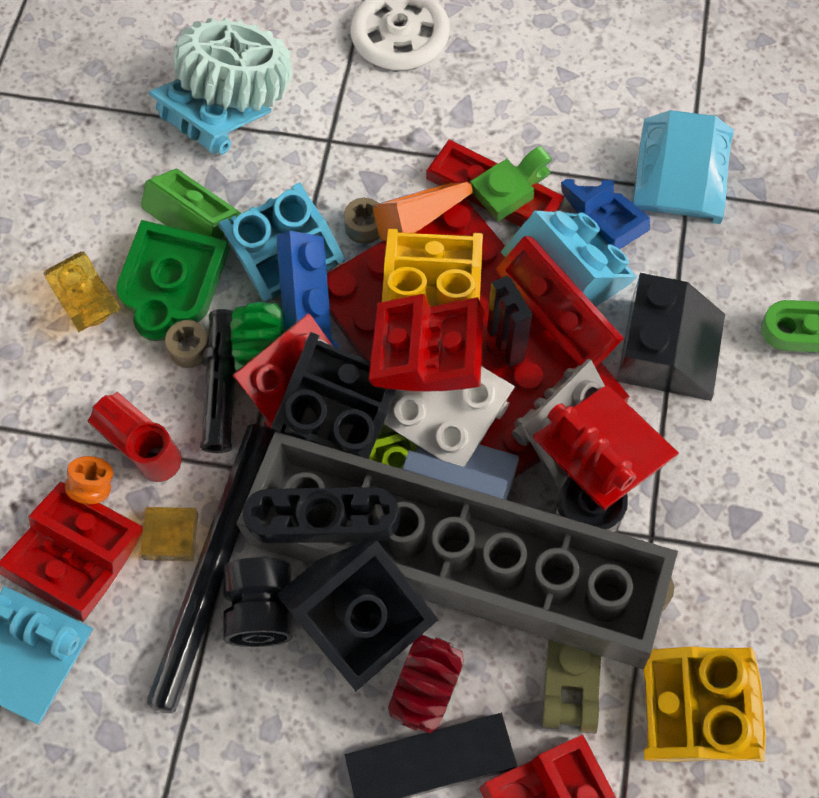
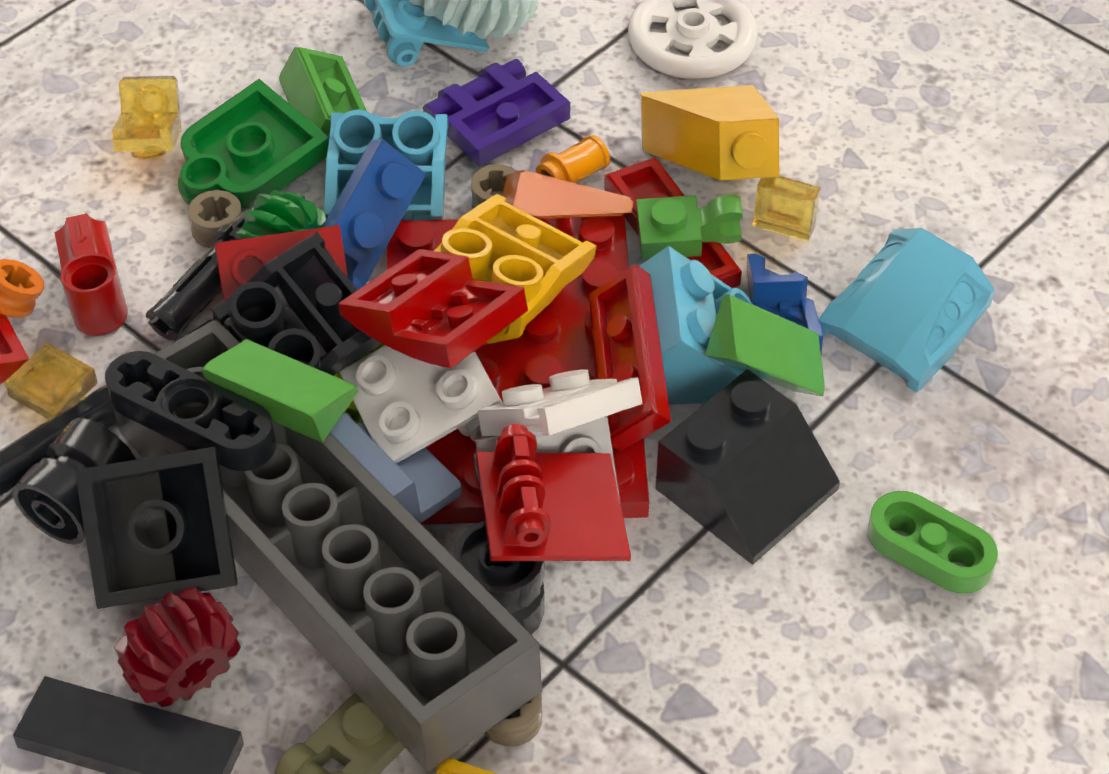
camera: 30 degrees right, 15 degrees down
black tile [487,275,532,368] -> none
none -> bright green slope [202,339,359,443]
none -> dark purple plate [423,59,571,167]
none -> white plate [477,370,643,436]
none -> light orange pin [535,135,610,184]
none -> yellow slope [640,85,780,181]
none -> bright green slope [705,294,825,396]
none -> clear yellow tile [753,176,821,242]

